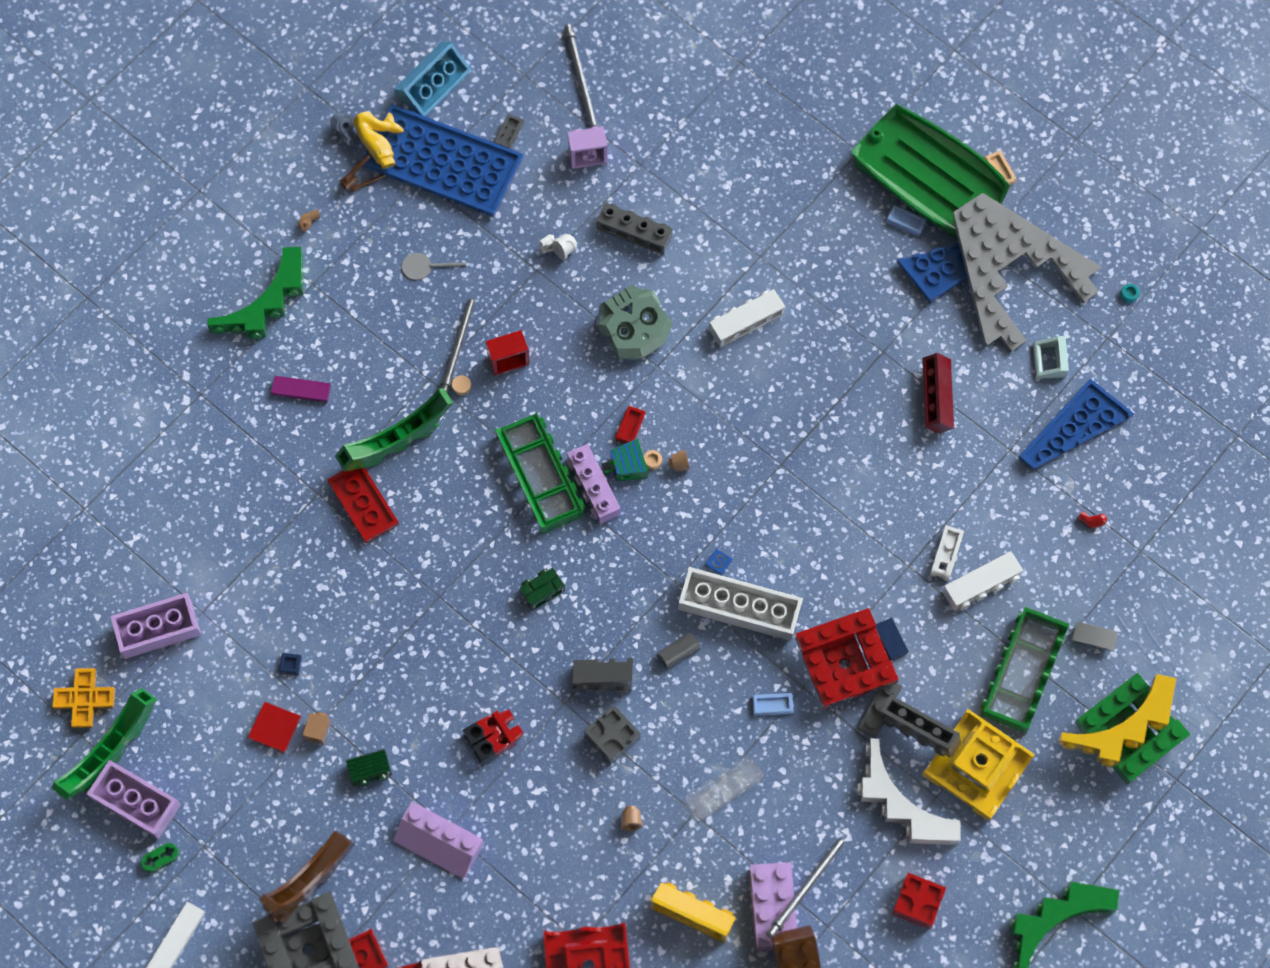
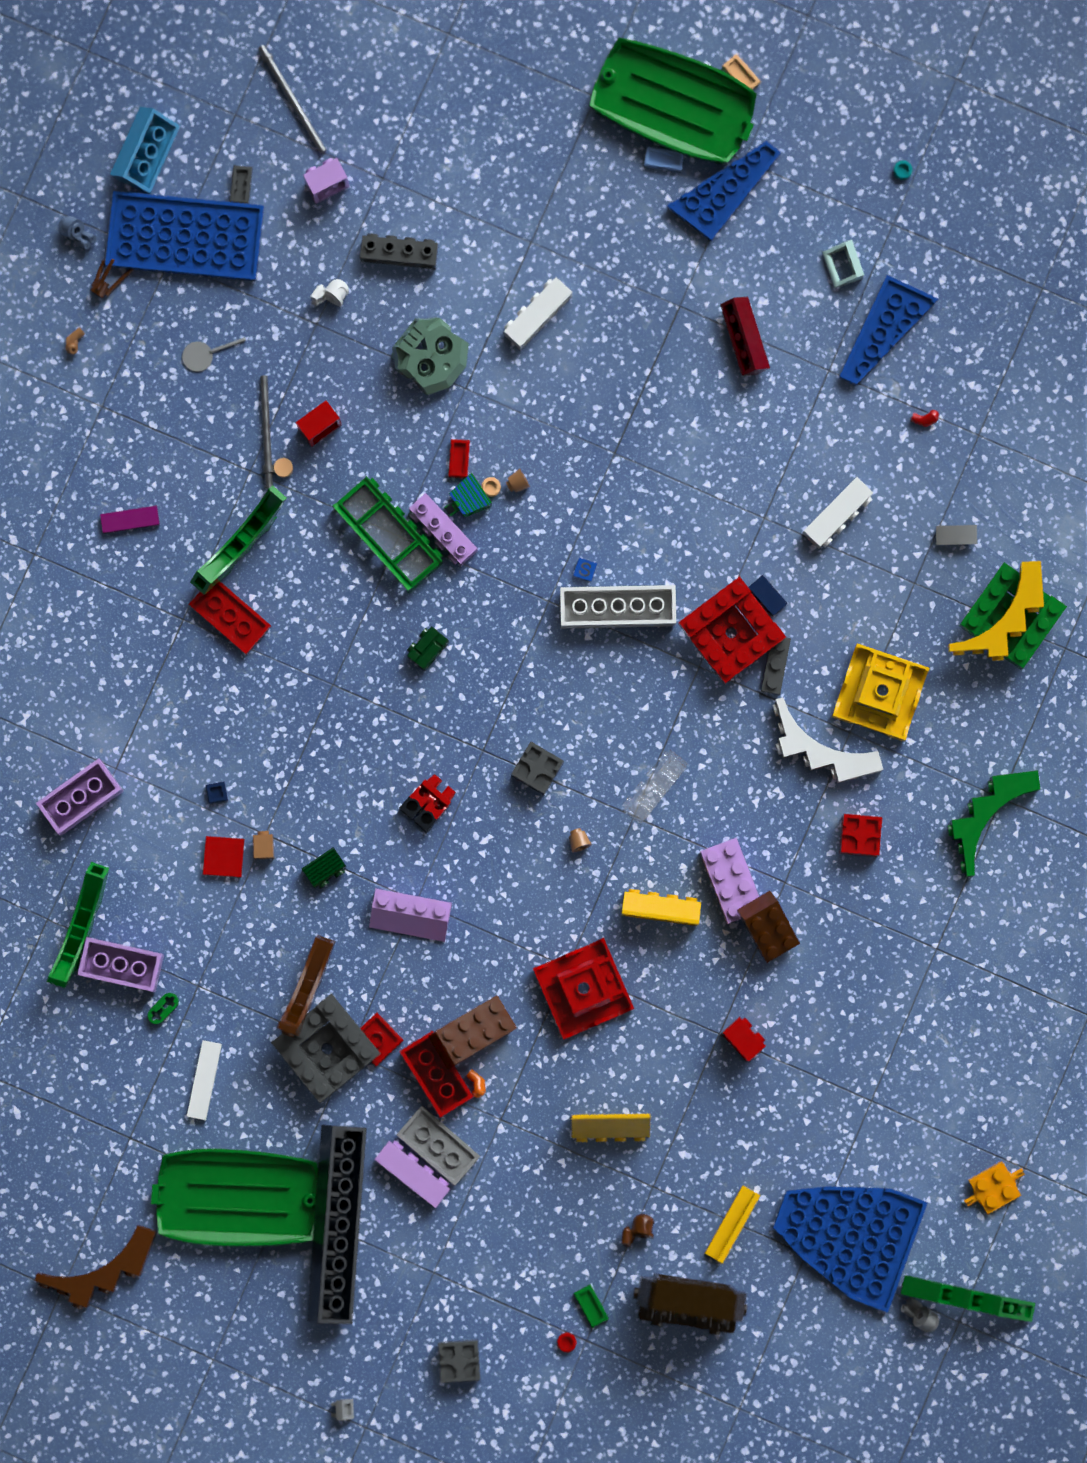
camera: 15 degrees left, 15 degrees up
light orange plate [53,668,115,728] -> none
green arch [207,246,304,339] -> none
yellow piece [353,112,404,169] -> none
dark grey wedge [572,658,633,694] -> none
dark grey brick [657,632,700,670] -> none
light blue tile [752,693,794,716] -> none
flat silver bar [766,838,845,939] -> none
dark grey brick [880,695,961,758] -> none
white plate [930,525,964,581] -> none
light grey wing [952,193,1101,353] -> none
clear window [980,607,1069,735] -> none

